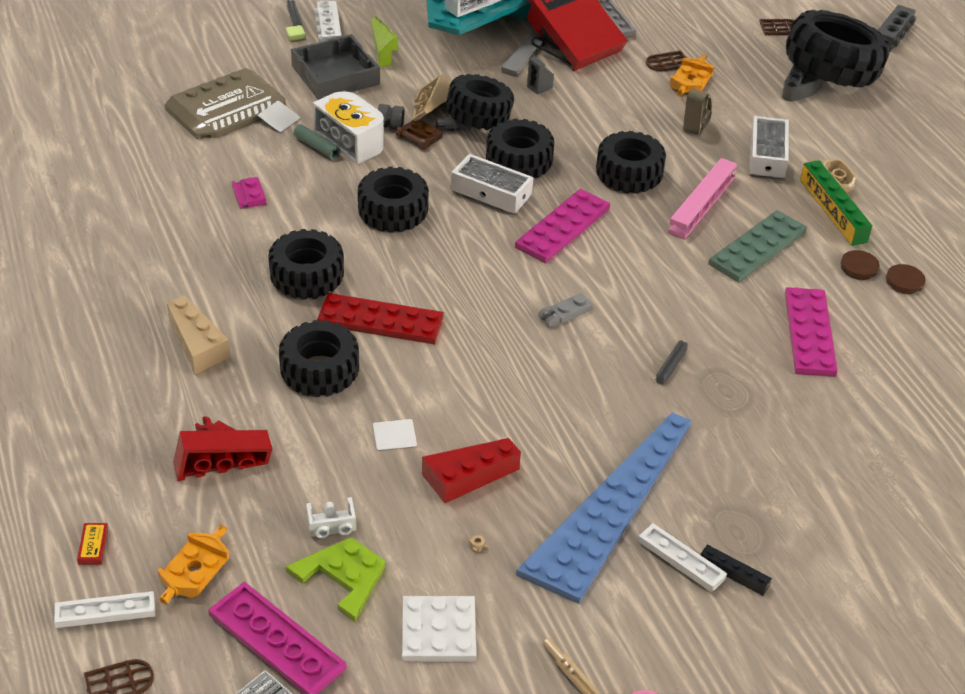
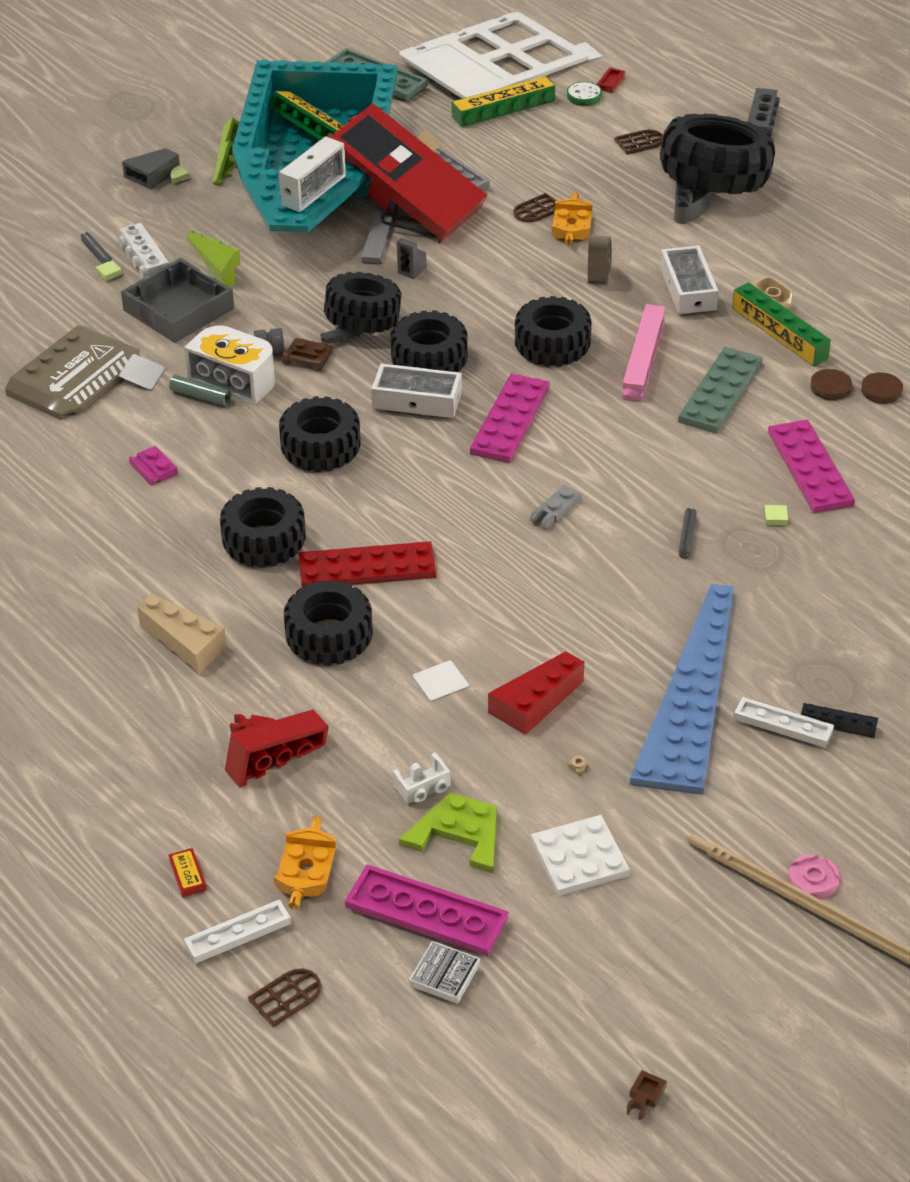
camera: 15 degrees left, 0 degrees up
tan wedge [413,73,451,121] -> none
none -> yellowish green tile [764,505,788,526]

